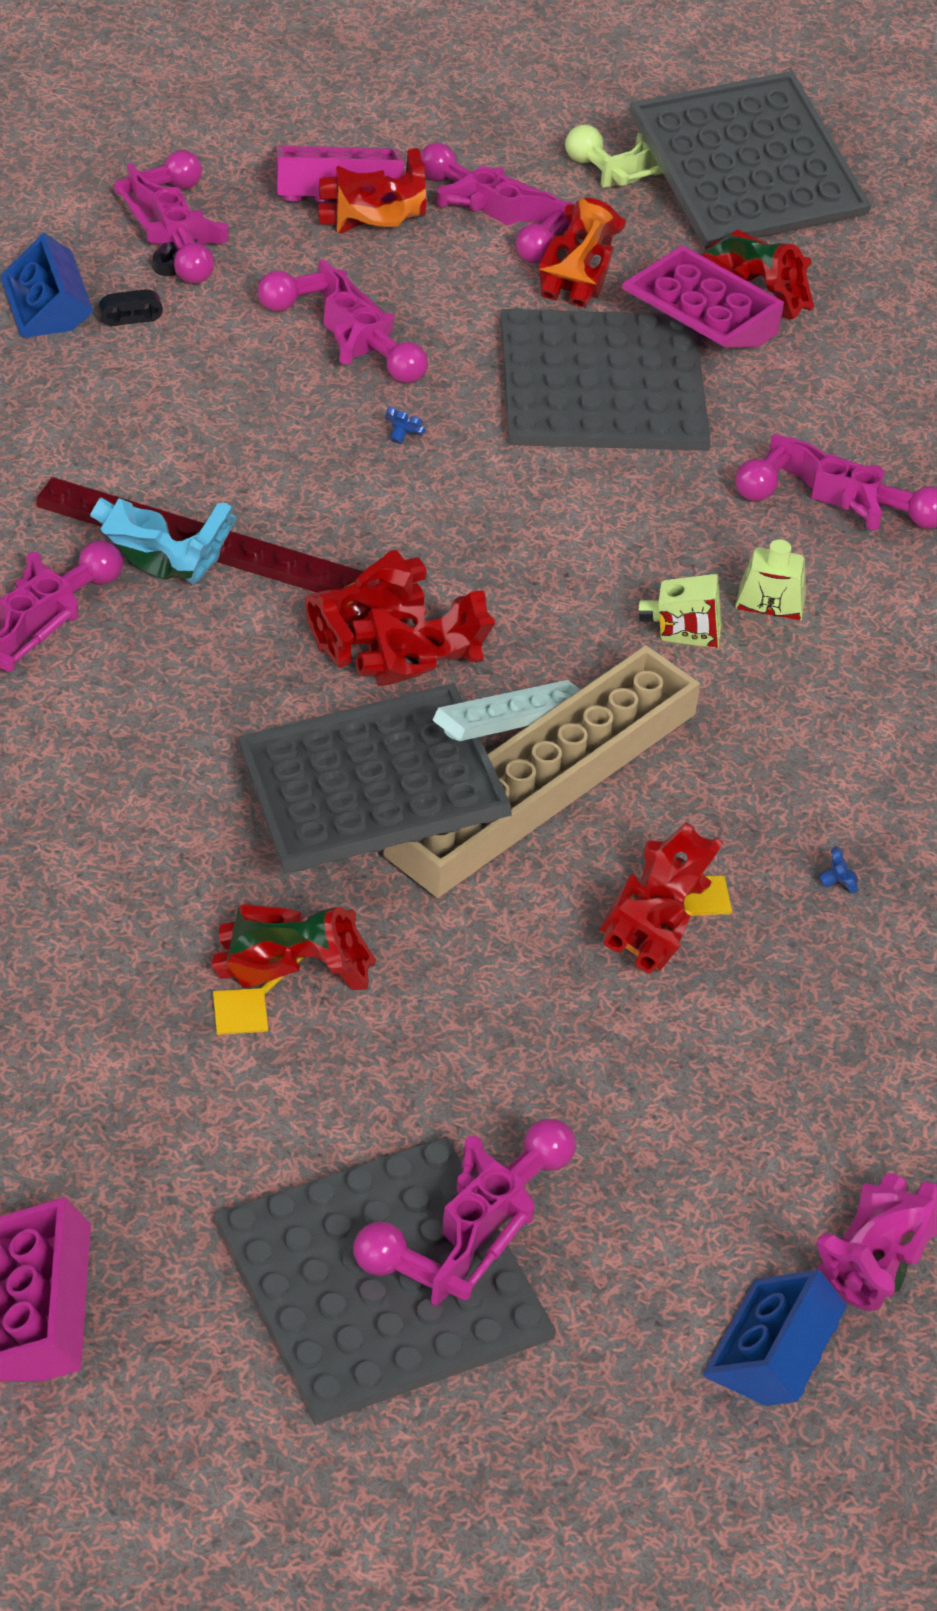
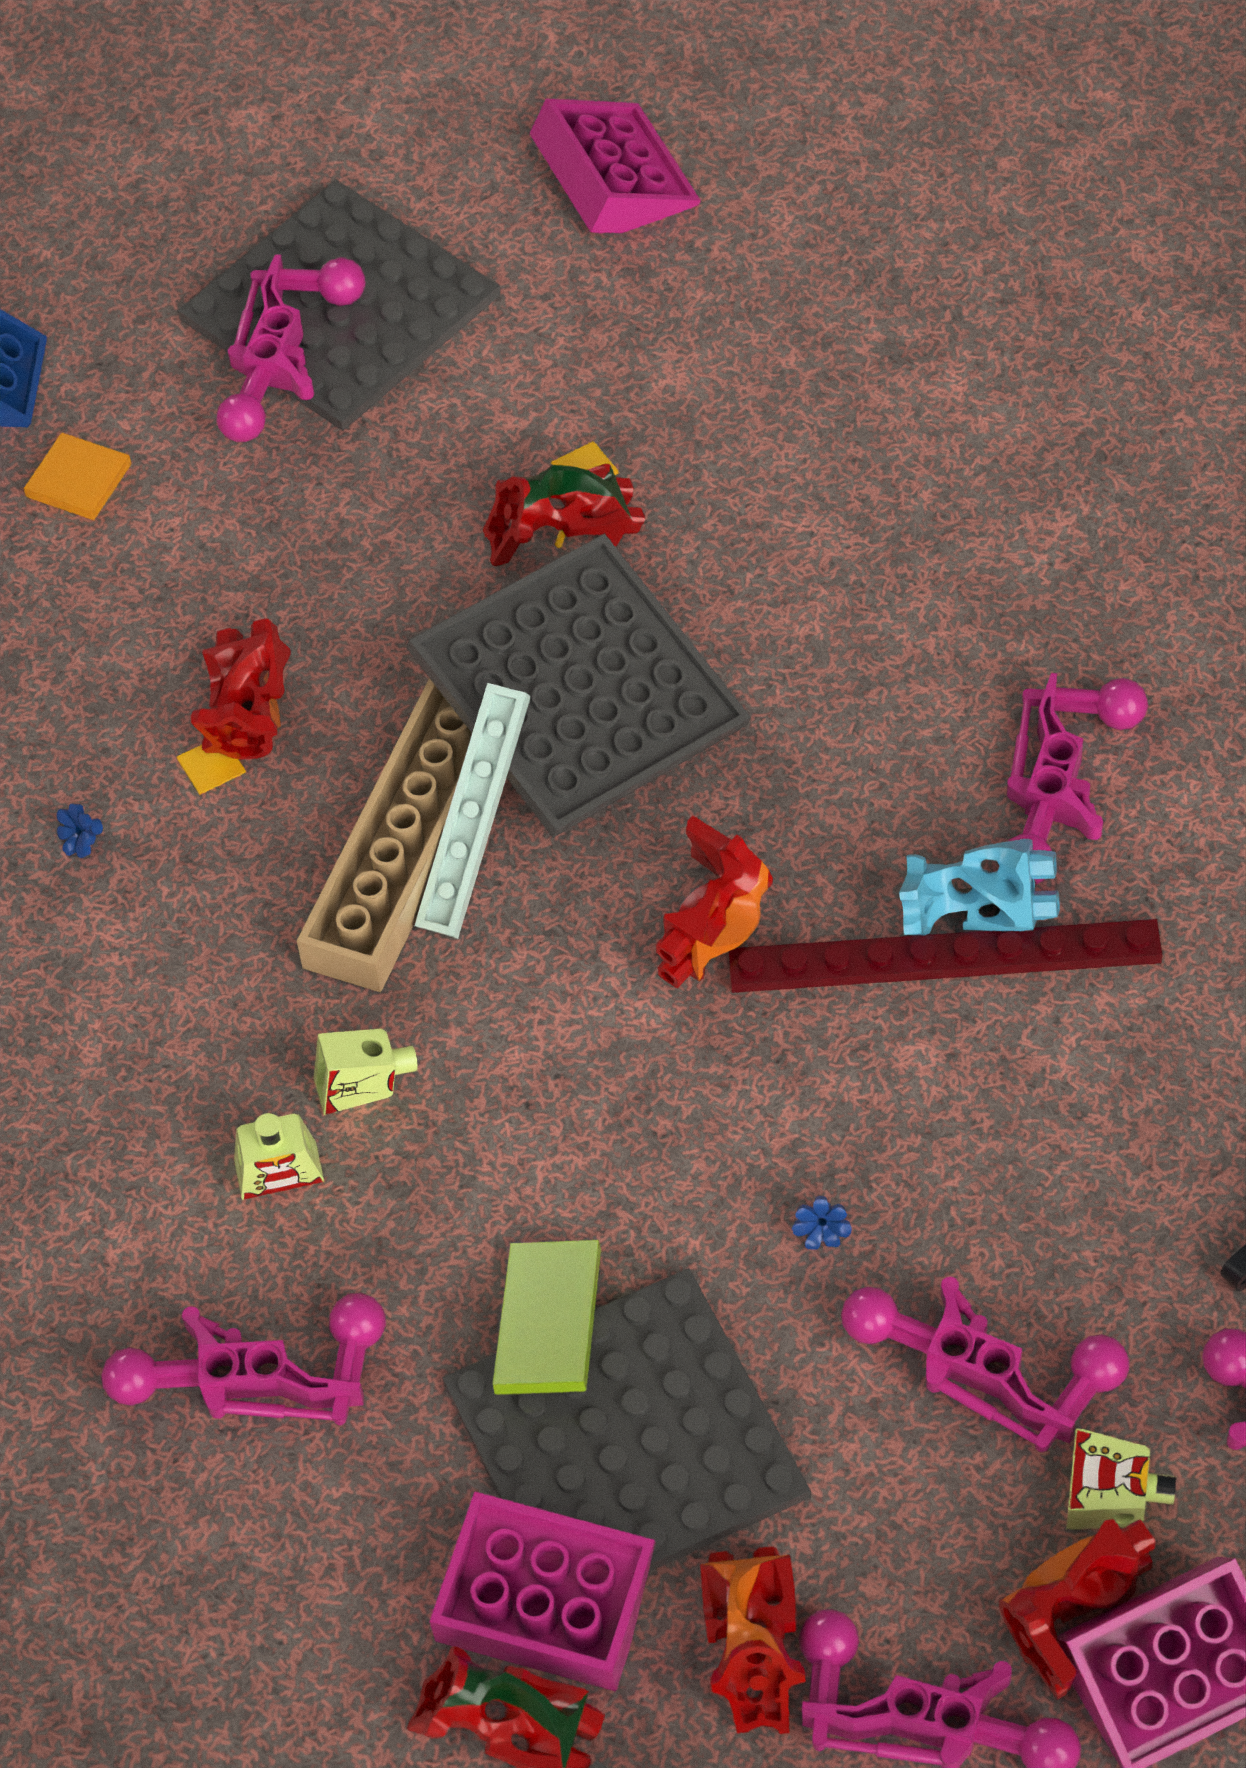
camera: 165 degrees right, 10 degrees up
red hips [349,590,495,686] -> none
none -> light orange tile [24,432,132,520]
none -> lime tile [493,1240,601,1395]
none -> torso [1066,1428,1176,1529]

